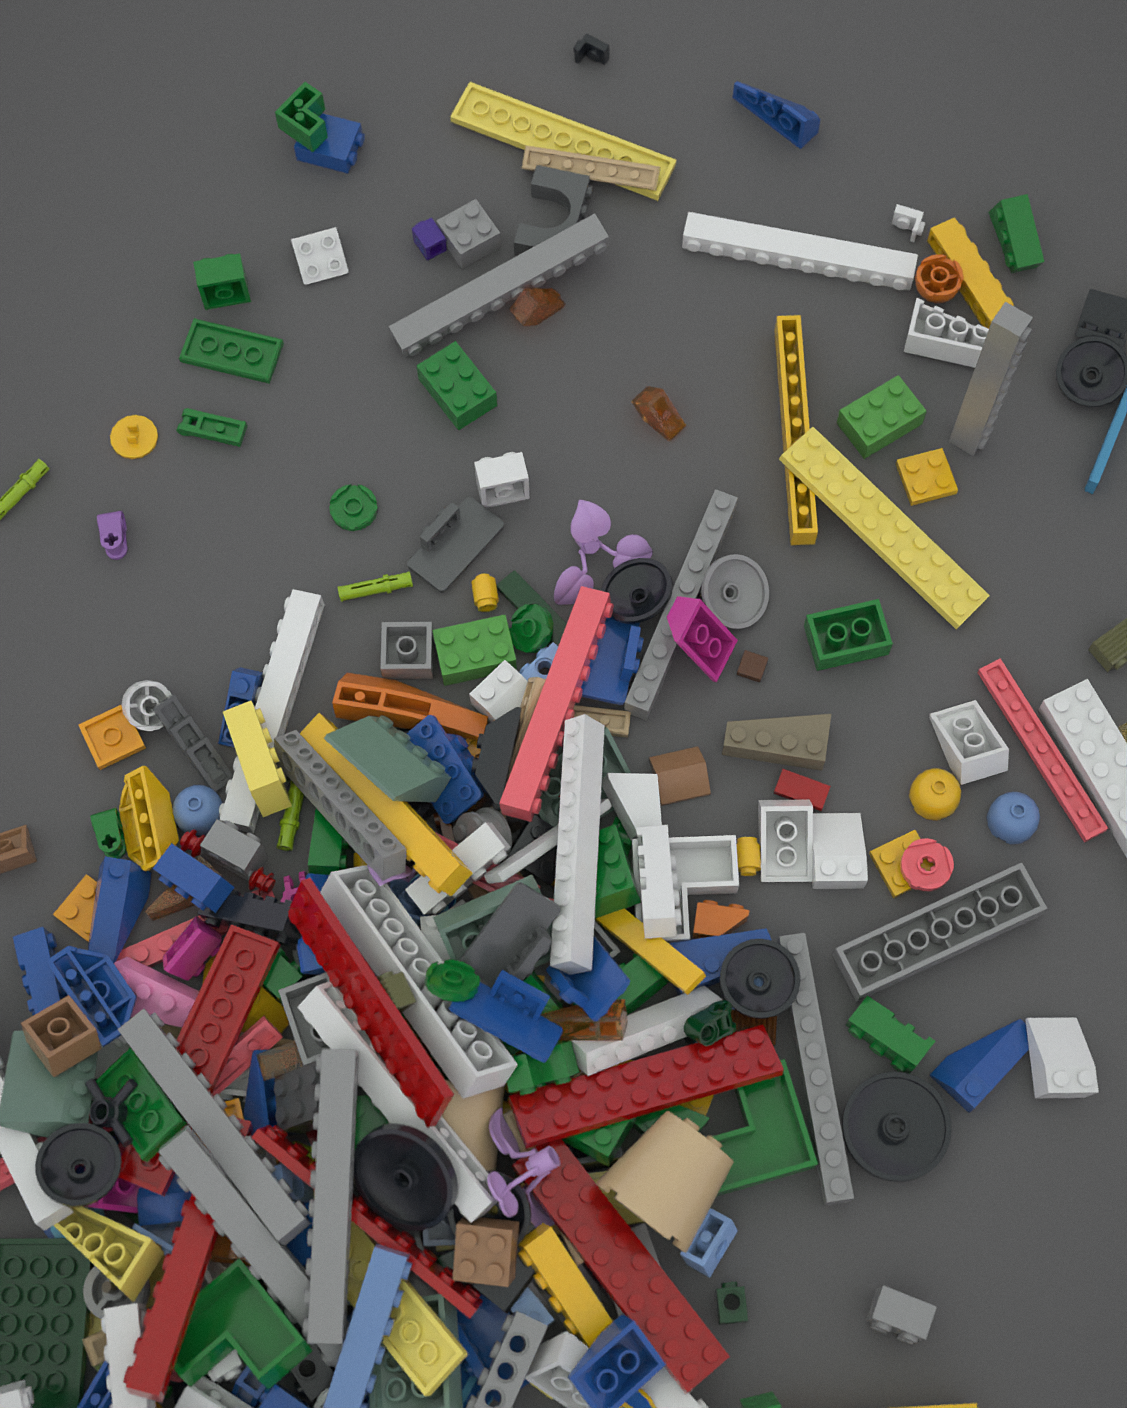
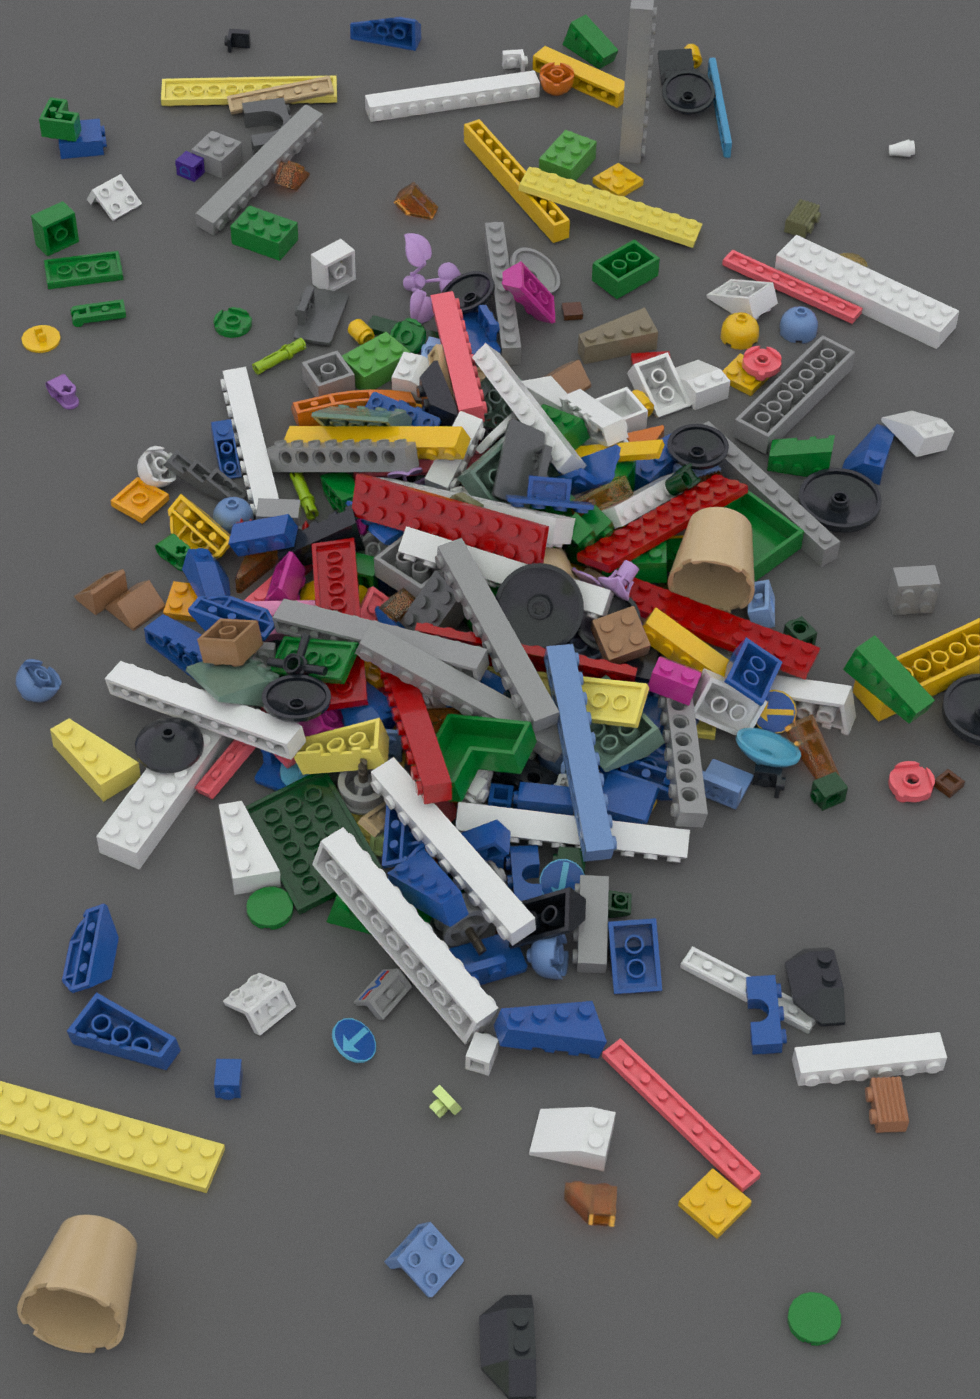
camera: 30 degrees left, 20 degrees down
light yellow wedge [223,701,292,817] -> none
green tile [425,959,480,1002] -> none
white wedge [904,298,989,368] -> none
none -> medium nougat slope [105,580,165,631]
none -> dark pink slope [648,656,703,706]

